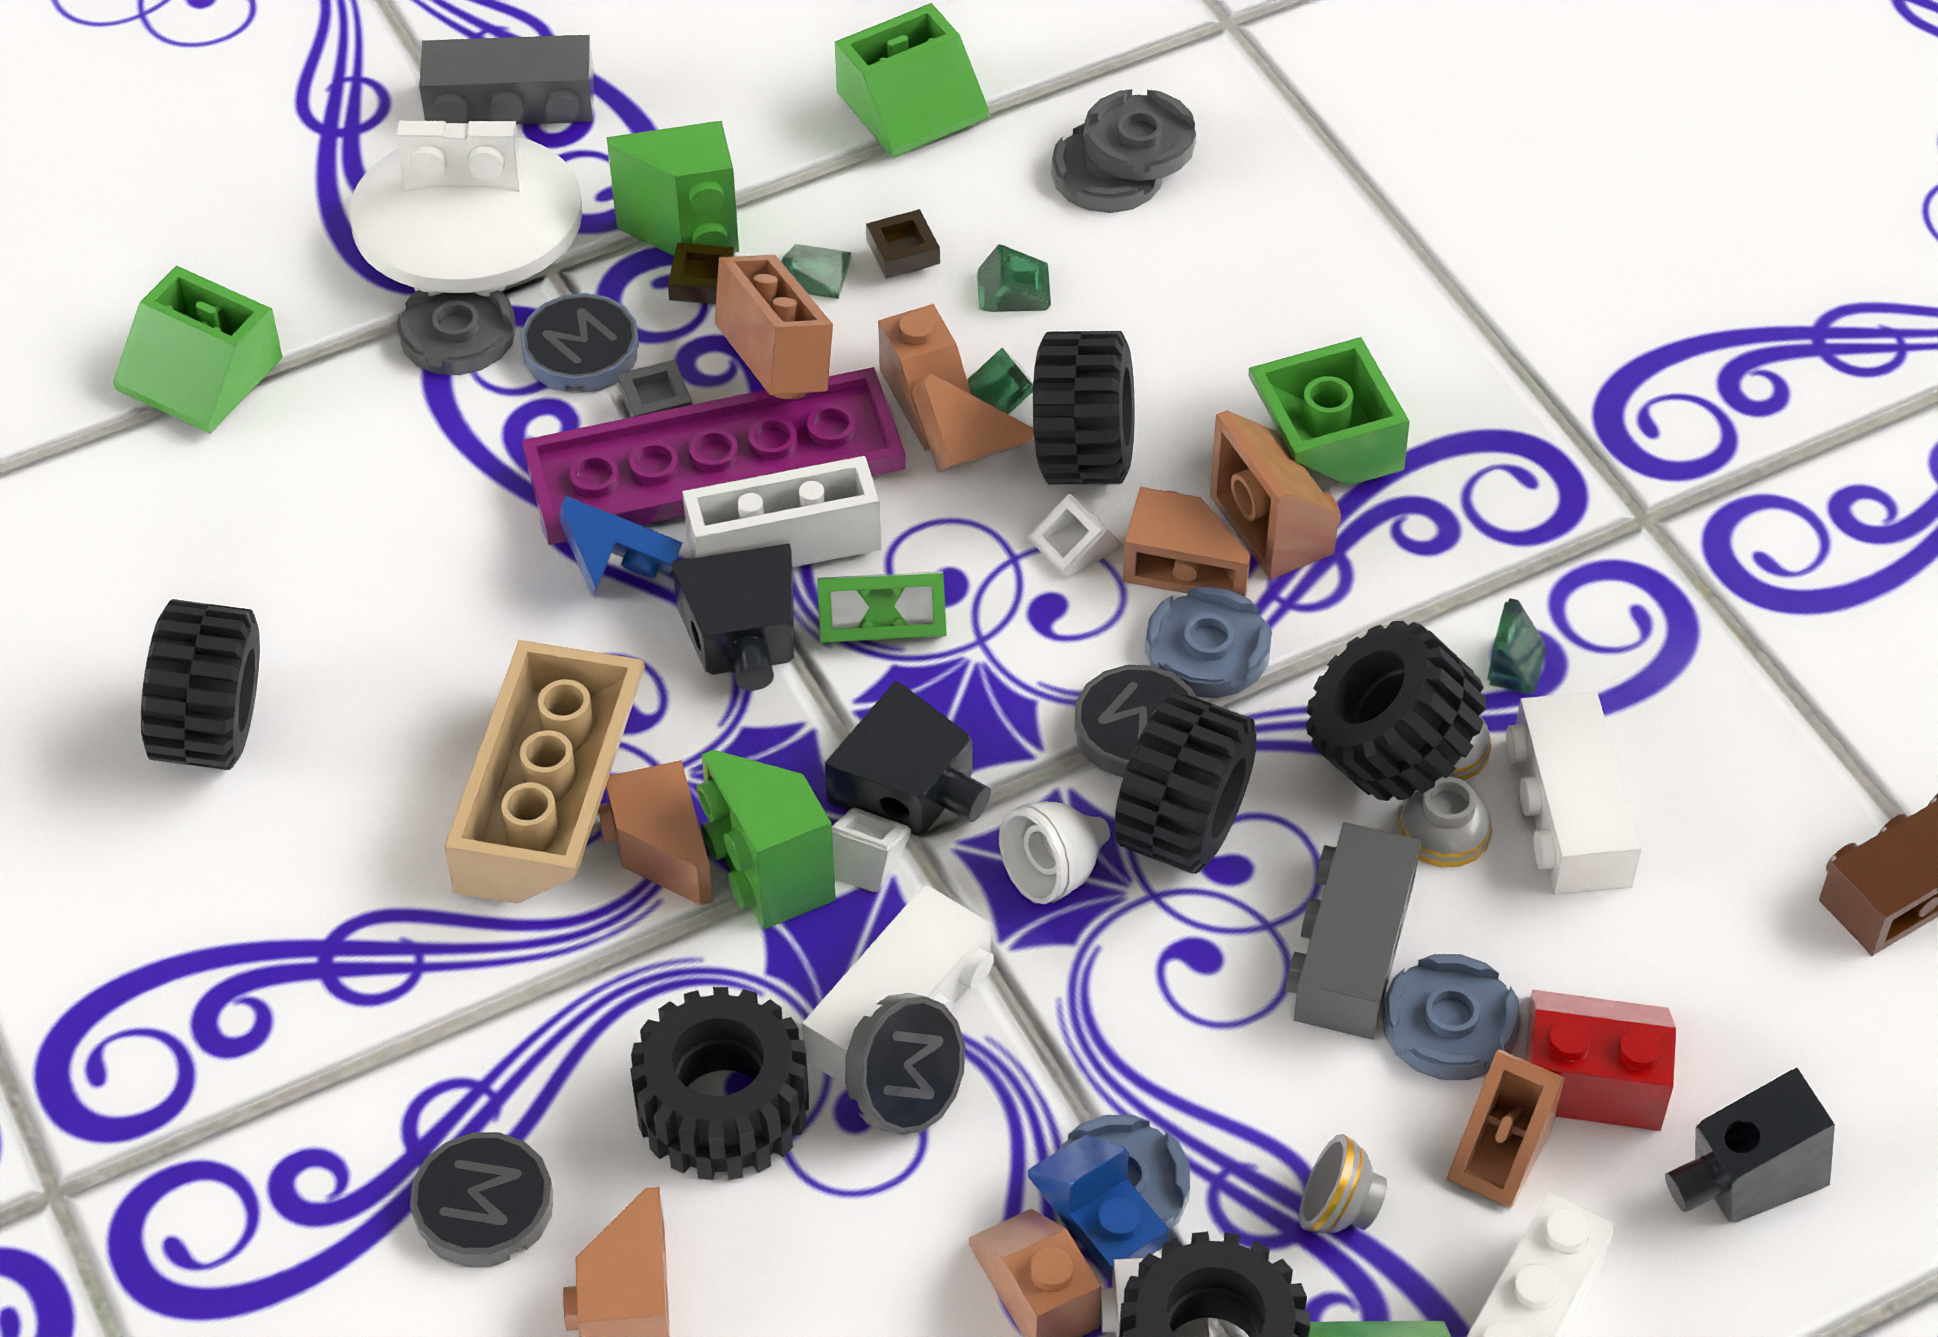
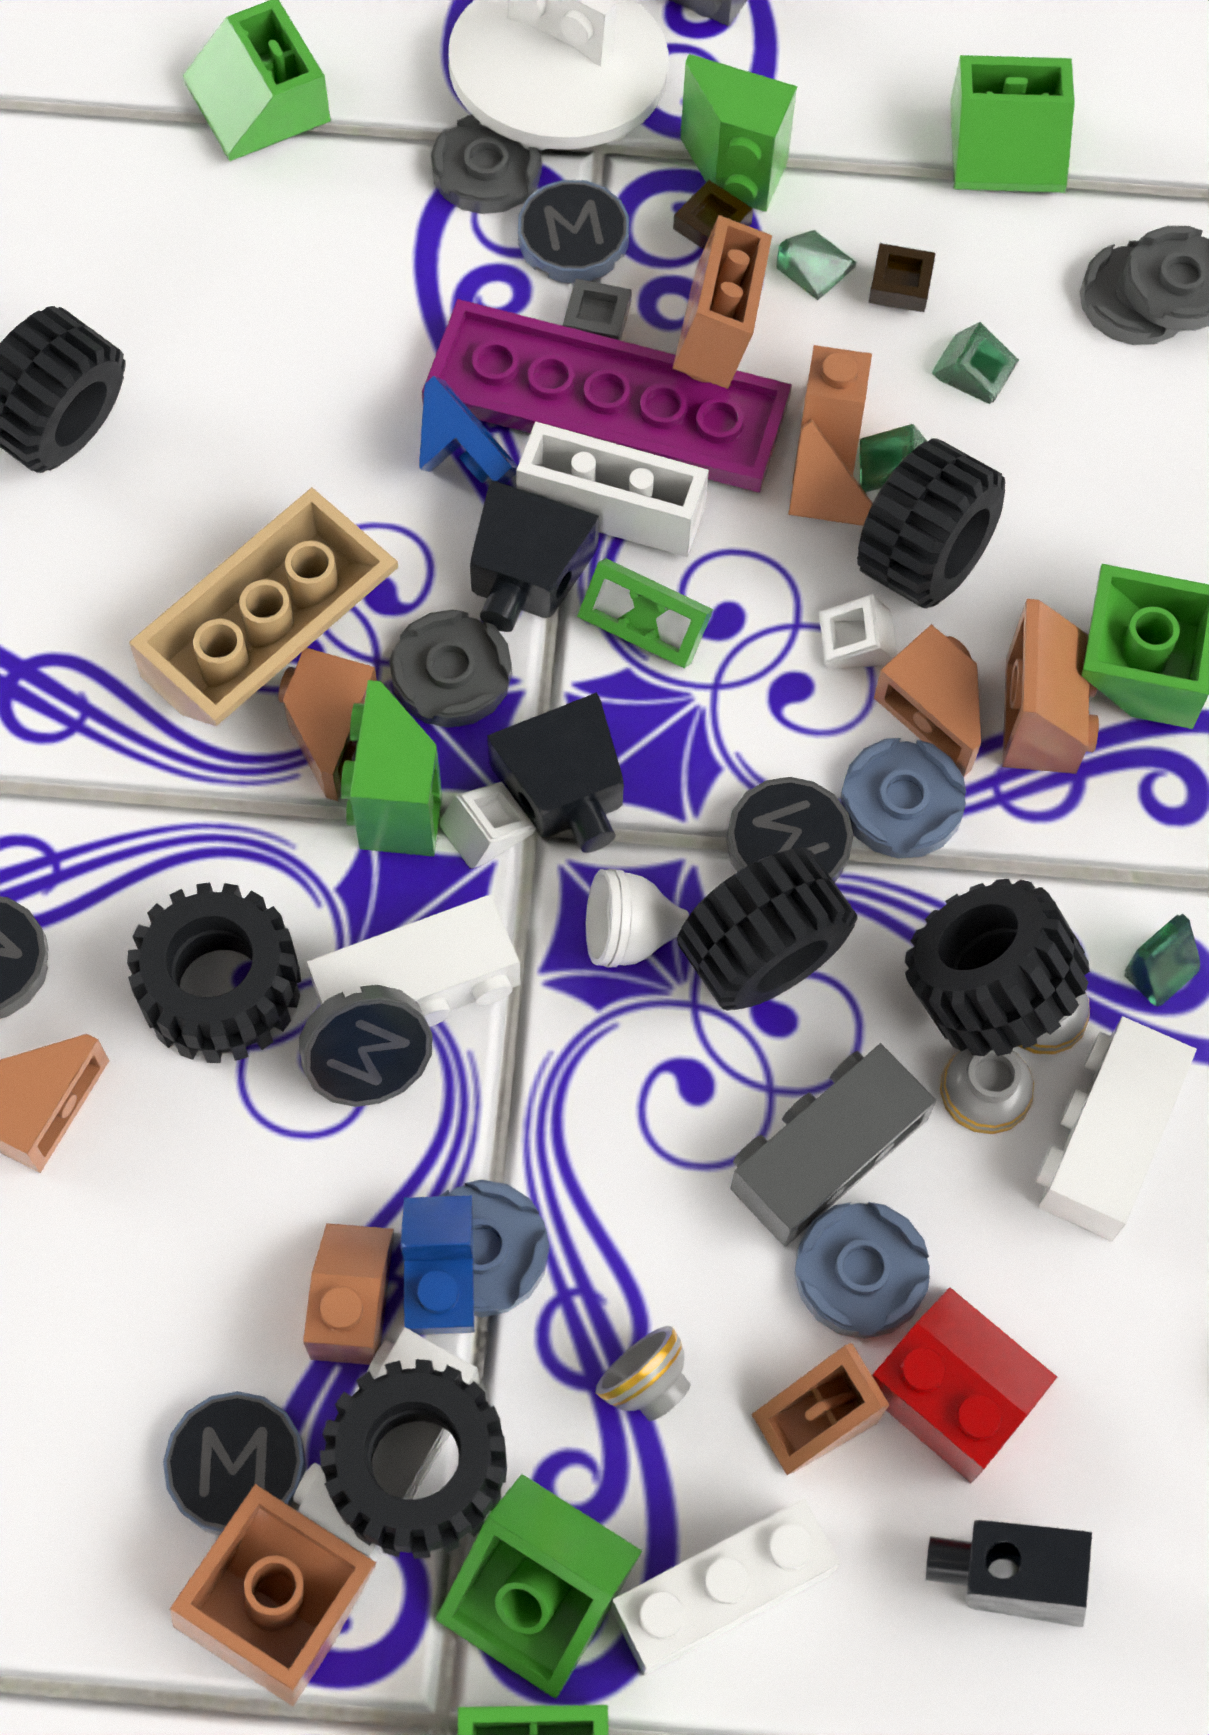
camera: 30 degrees right, 15 degrees up
none -> dark grey tile [389,609,512,728]

